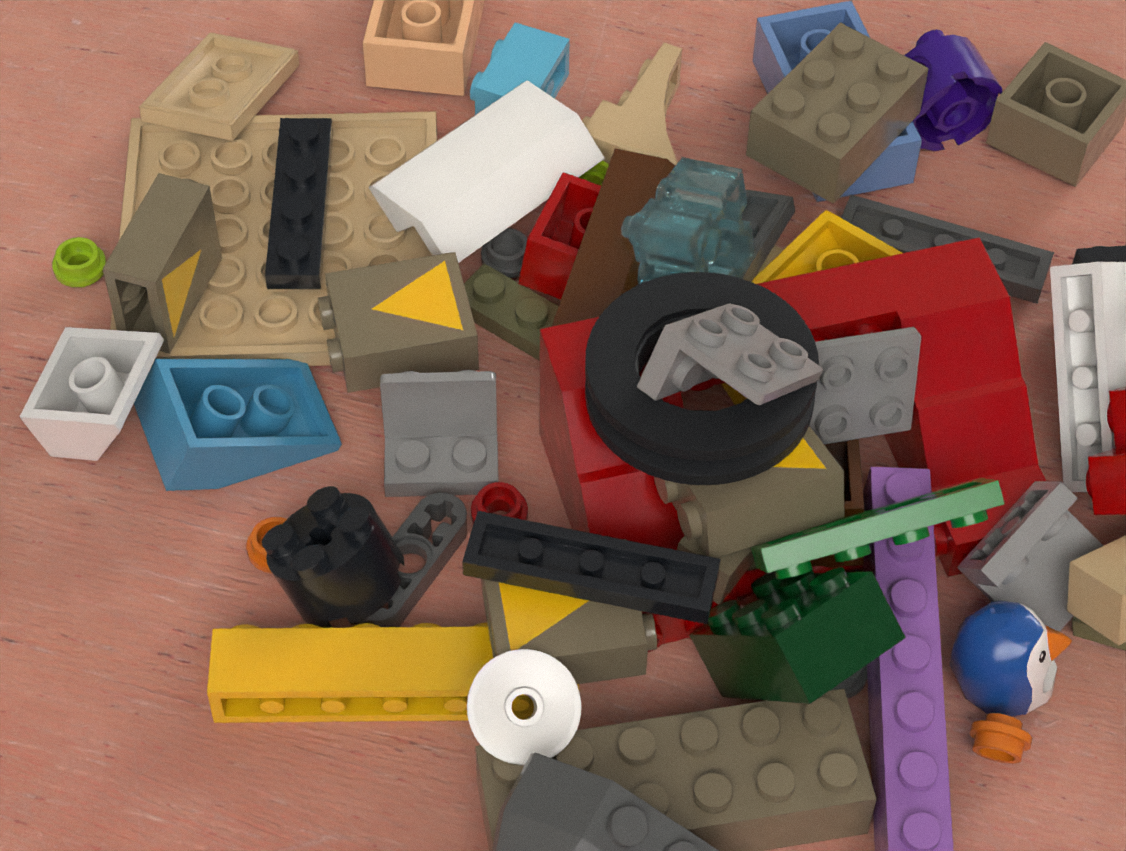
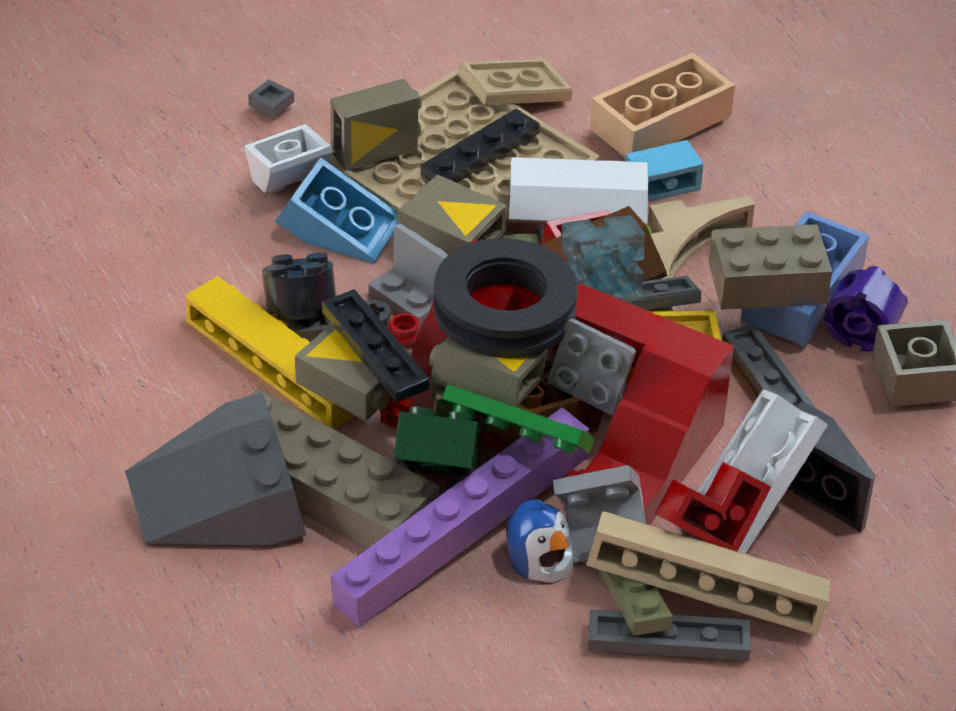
camera: 45 degrees right, 10 degrees down
white piece [467,649,582,765] -> none
light grey bracket [637,303,823,405] -> none
orange plate [969,713,1033,764] -> none

